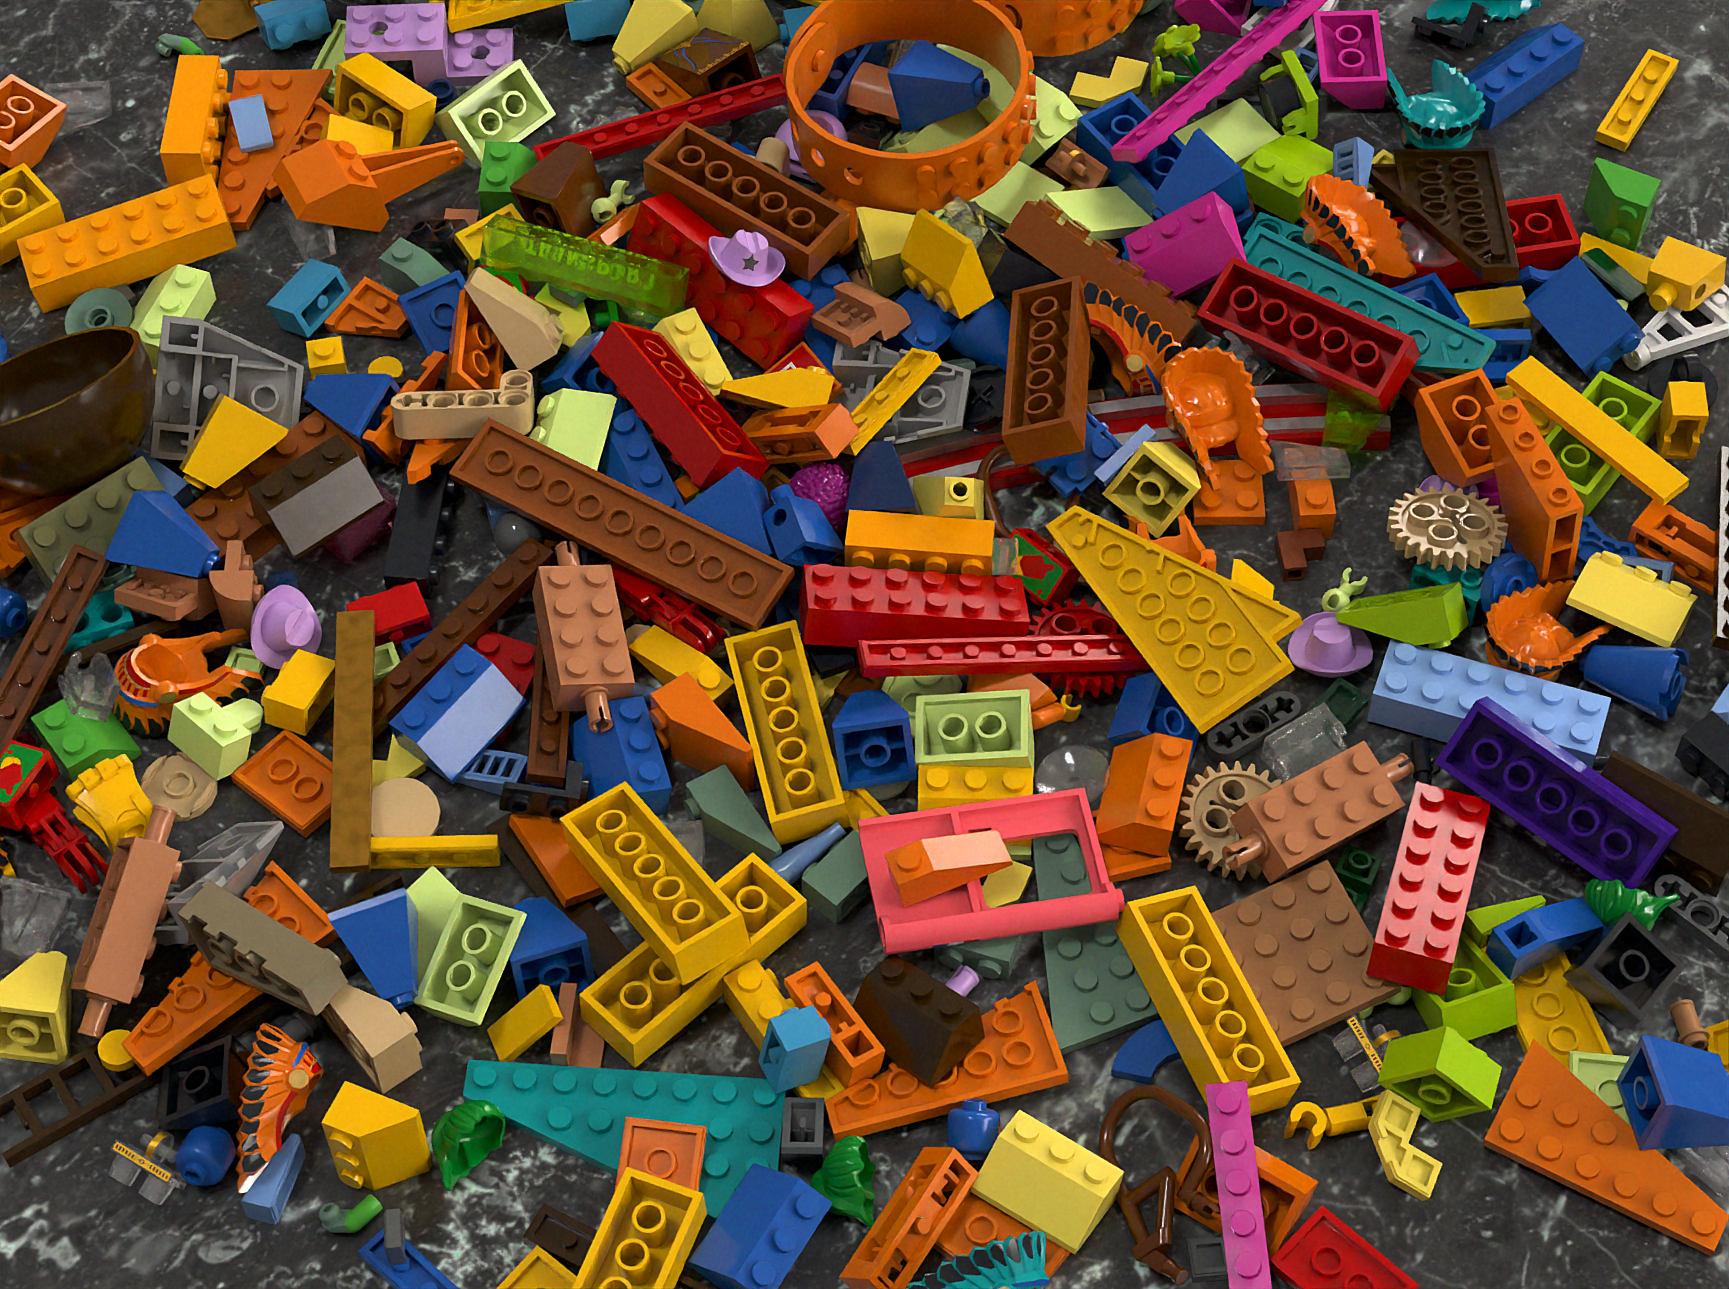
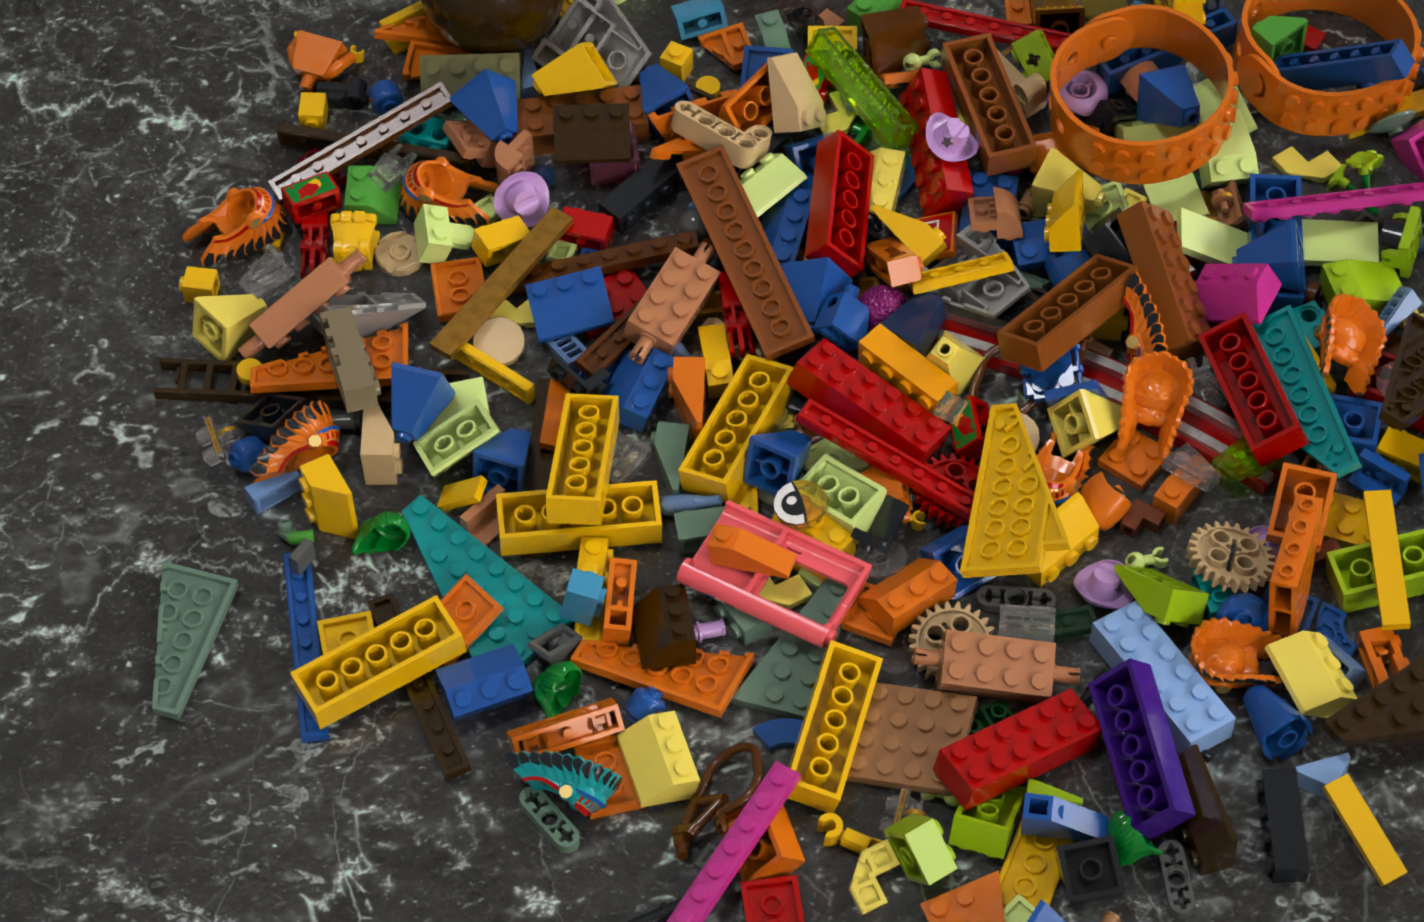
camera: 40 degrees right, 0 degrees up
clear hips [943,196,989,249] -> none
none -> tile [774,480,828,530]
none -> black bracket [850,495,909,554]
none -> lime brick [1011,30,1055,83]
none -> orange piece [1081,472,1132,531]

